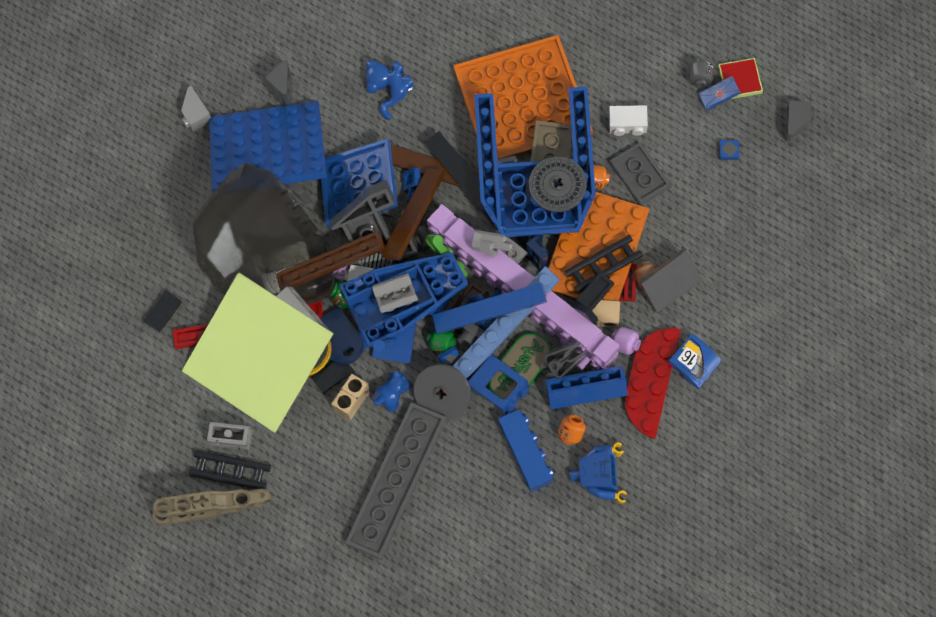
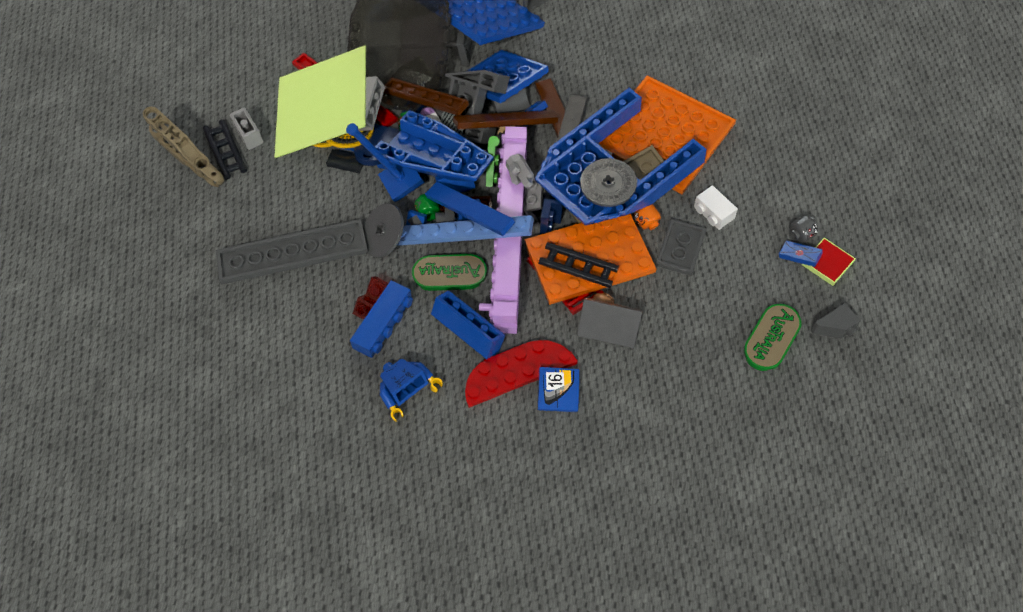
camera: 50 degrees right, 10 degrees down
black tile [143,291,182,333] -> none
tan piece [331,374,370,421] -> none
blue animal [366,60,414,120] -> none
light grey bracket [372,274,418,313] -> none
blue animal [372,371,412,412] -> none
blue window [468,354,529,416] -> none
dark grey hinge [539,341,587,379] -> none
black tile [555,292,599,325] -> none
orange head [557,415,586,445] -> none
black tile [575,271,615,310] -> none
tan piece [592,300,622,327] -> none
lavender head [611,327,641,355] -> none
blue tile [719,140,739,160] -> none
none -> clear red slope [352,276,389,320]
none -> dark tan tile [744,304,801,371]

